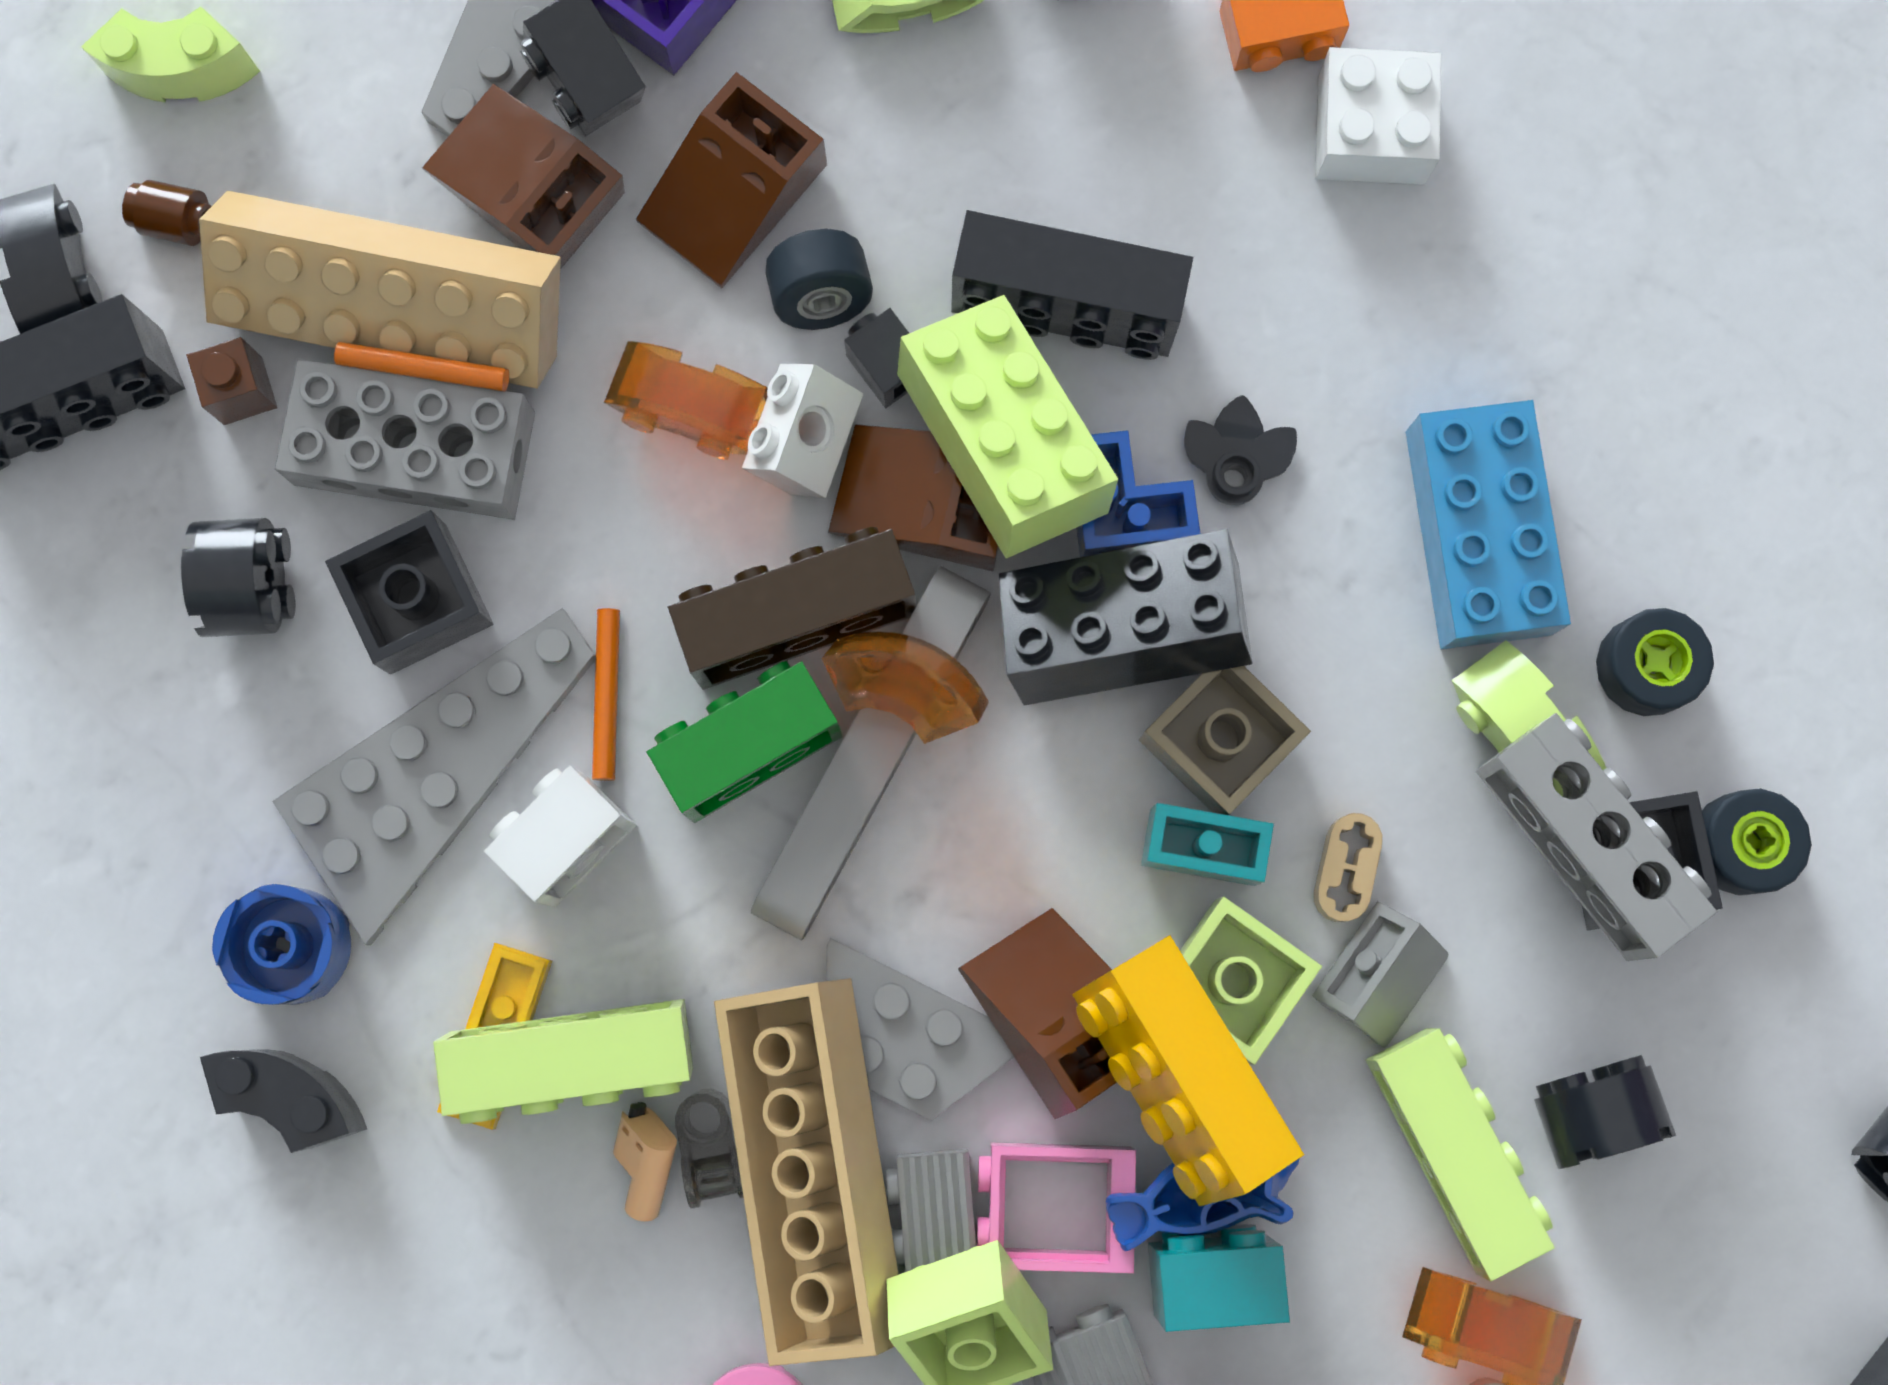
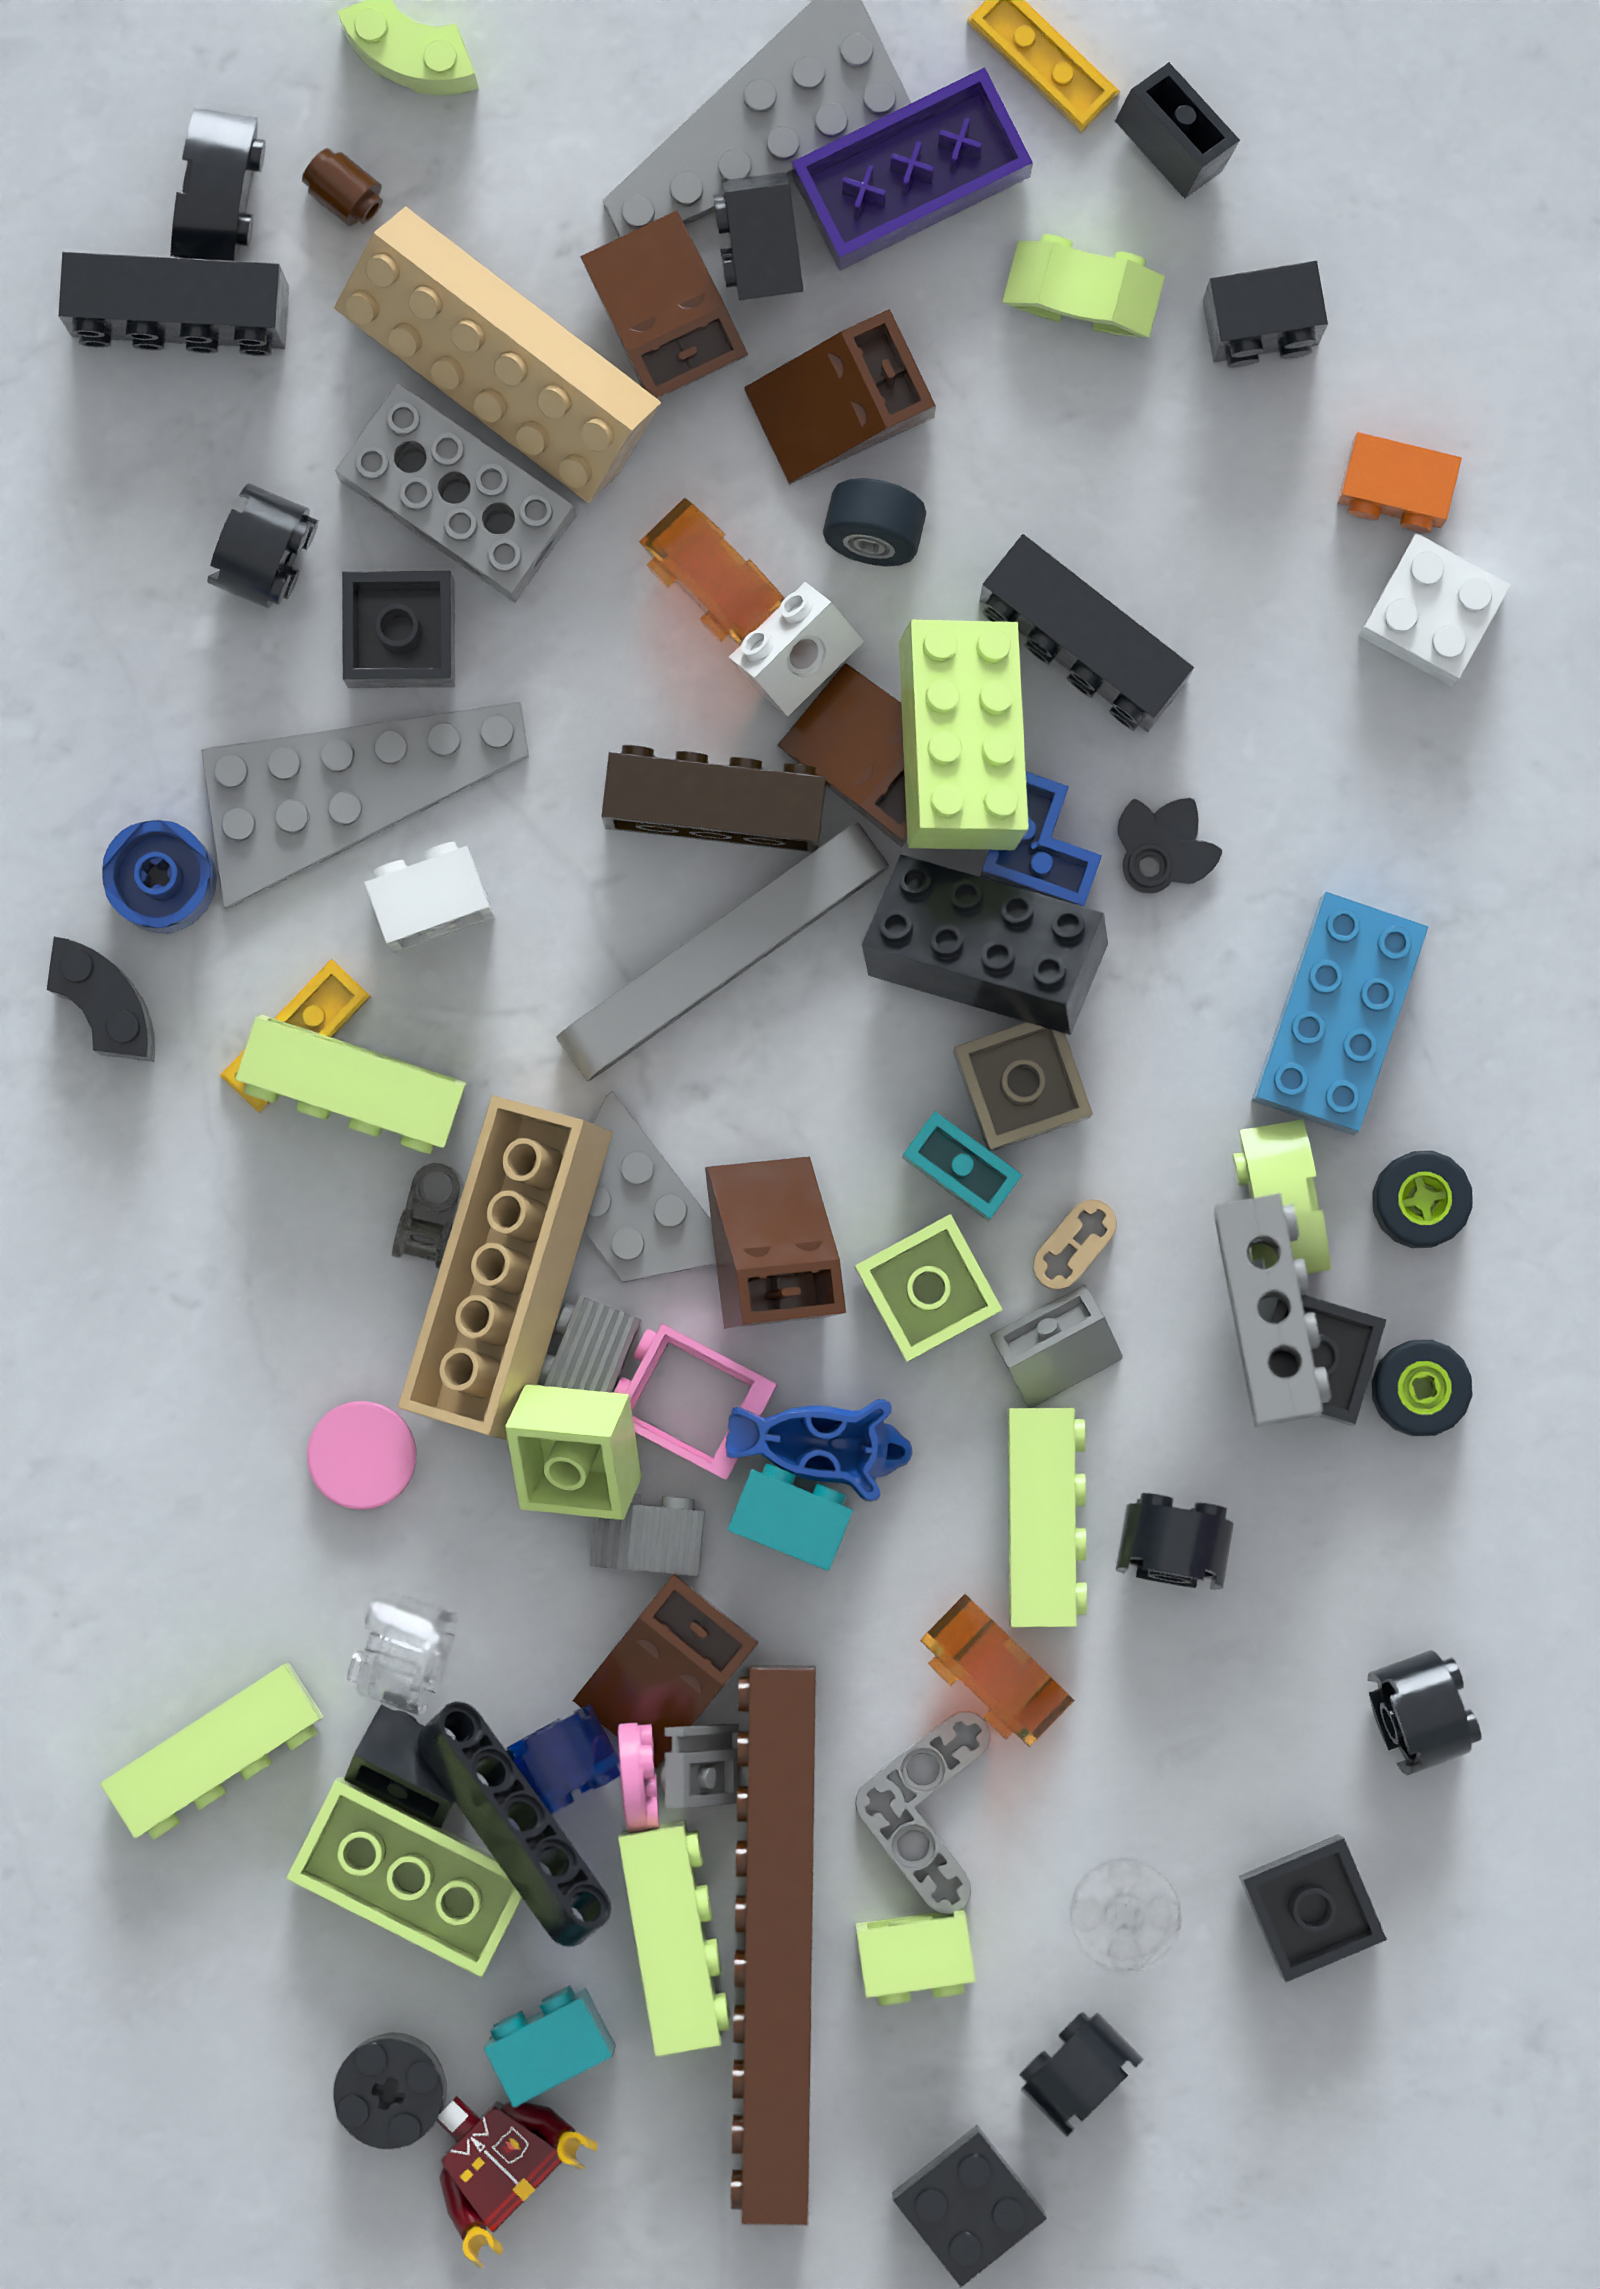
camera: 30 degrees right, 5 degrees up
reddish brown brick [186,337,277,425] -> none
orange bar [334,342,509,392] -> none
orange bar [592,608,620,781] -> none
light nougat piece [613,1102,677,1222] -> none
green brick [646,661,843,823] -> none
clear orange brick [821,631,989,744] -> none
black brick [844,308,909,409] -> none
yellow brick [1072,935,1304,1207] -> none

